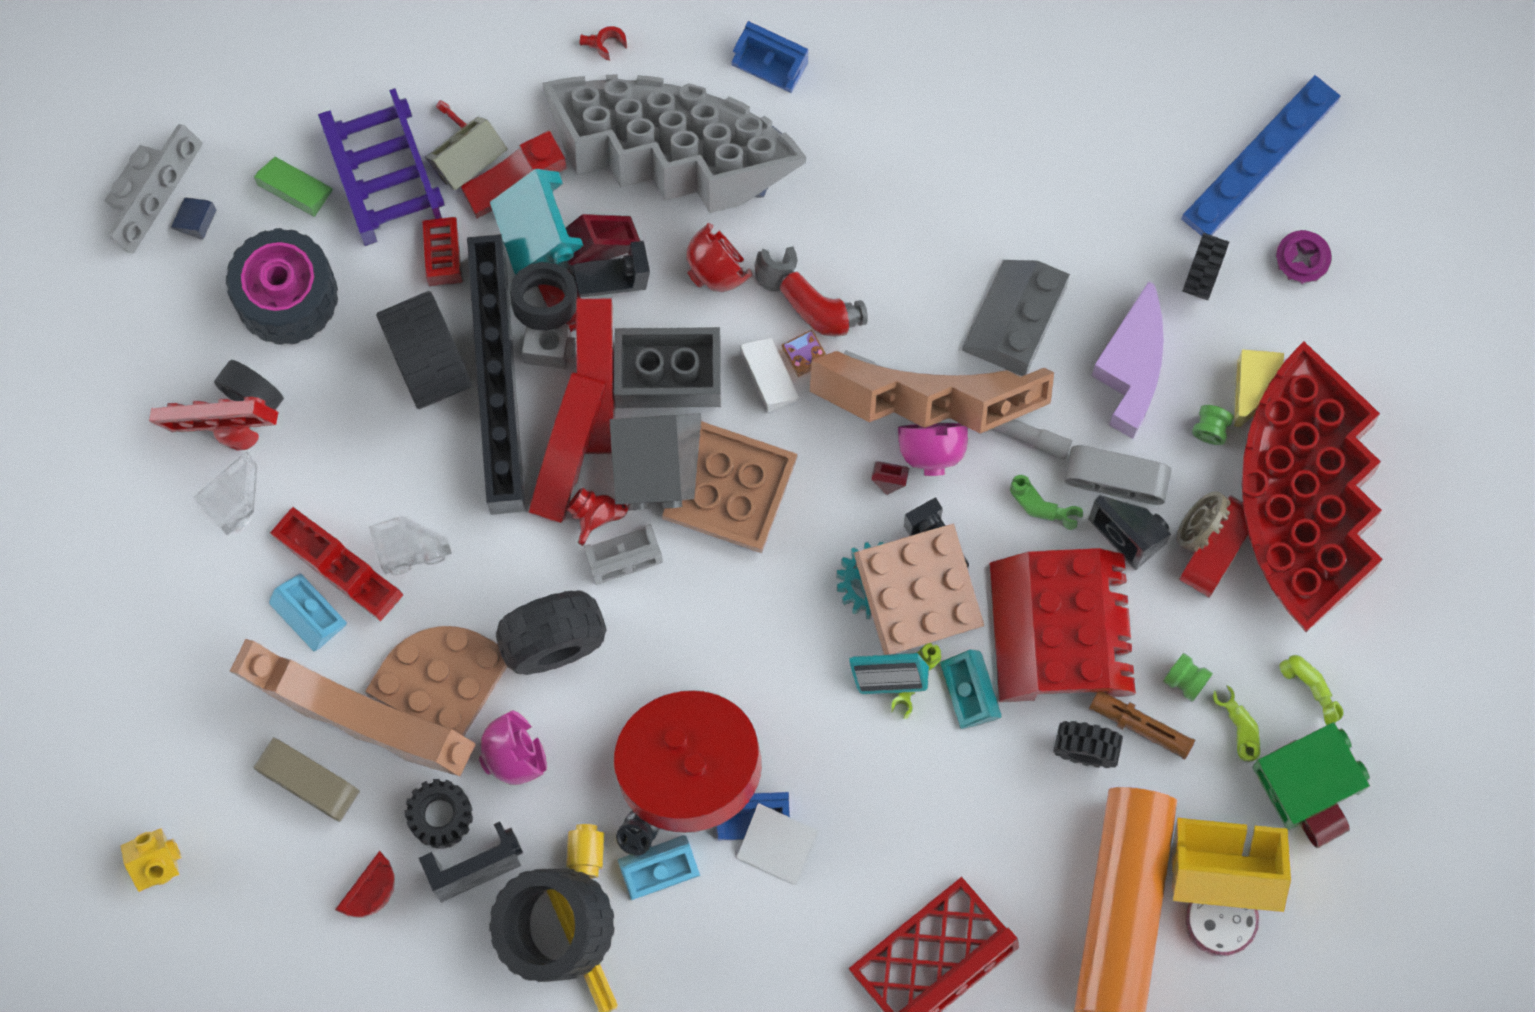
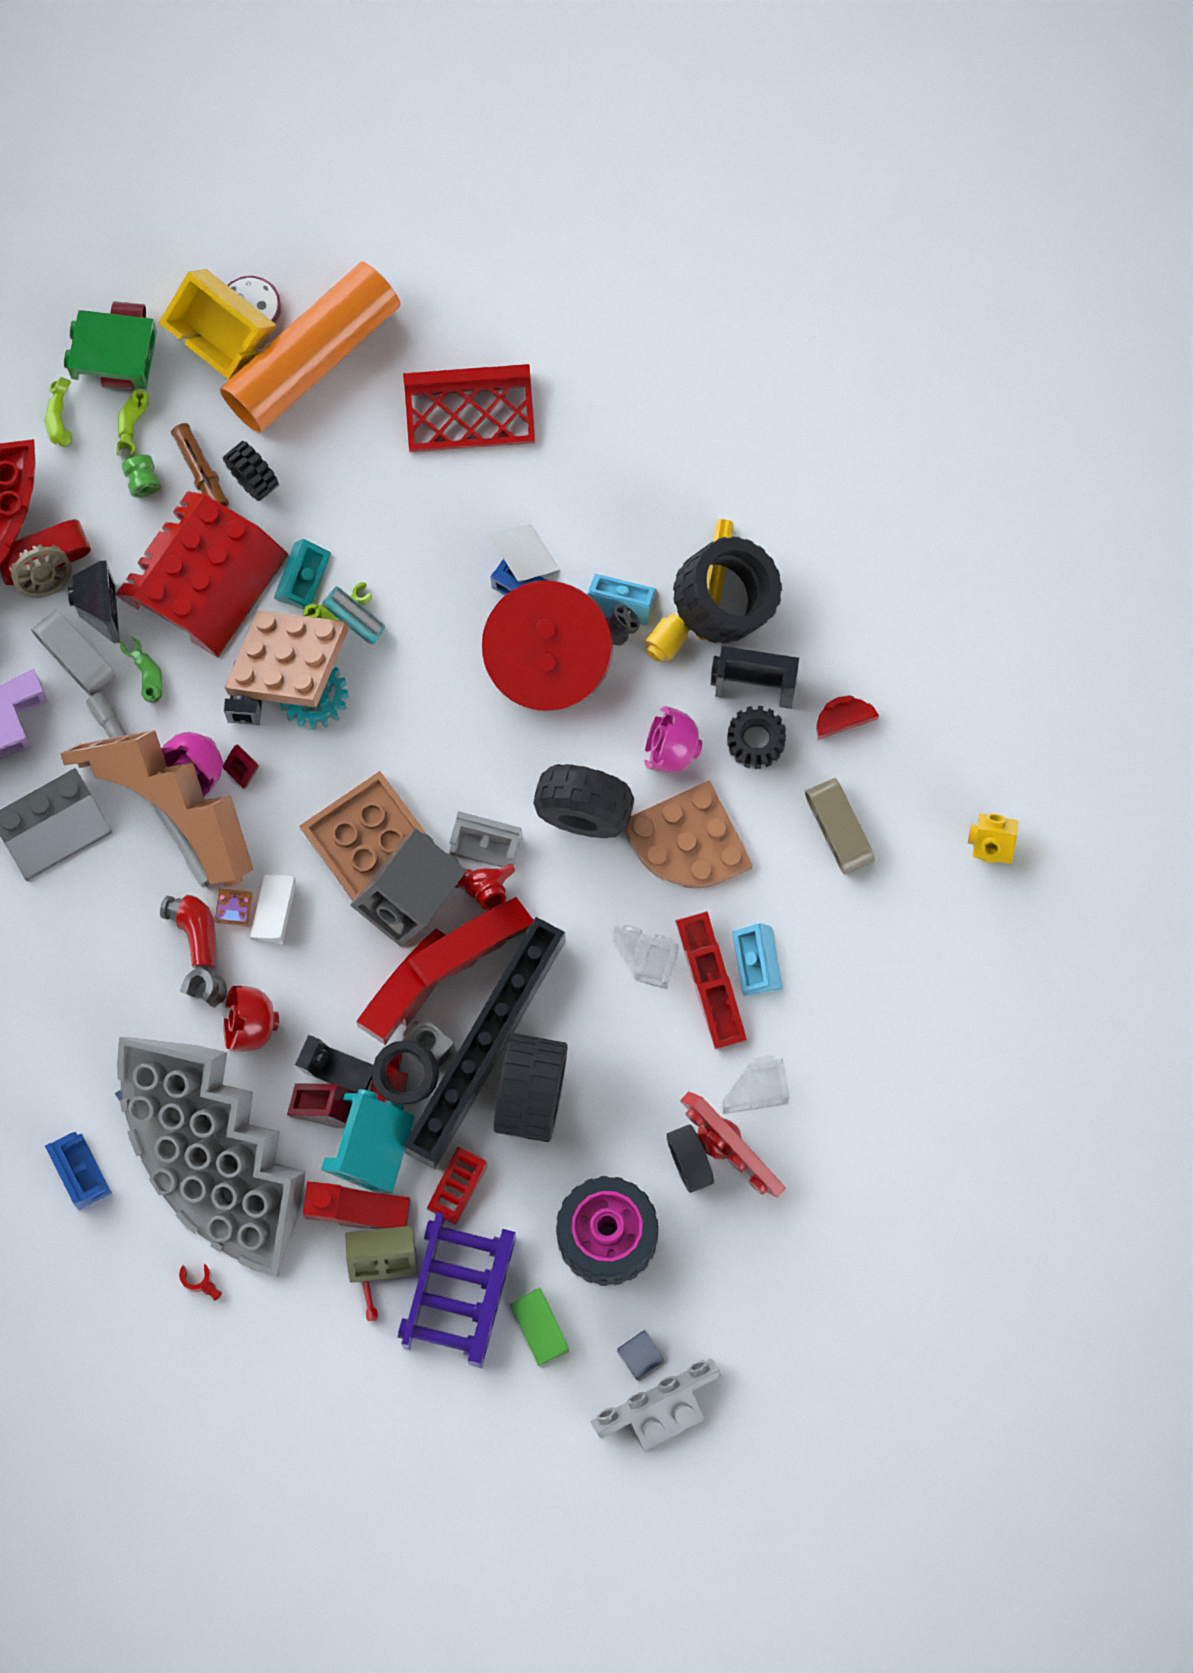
camera: 145 degrees left, 0 degrees up
nougat arch [229,639,476,777] -> none
dark grey brick [614,327,721,408] -> none

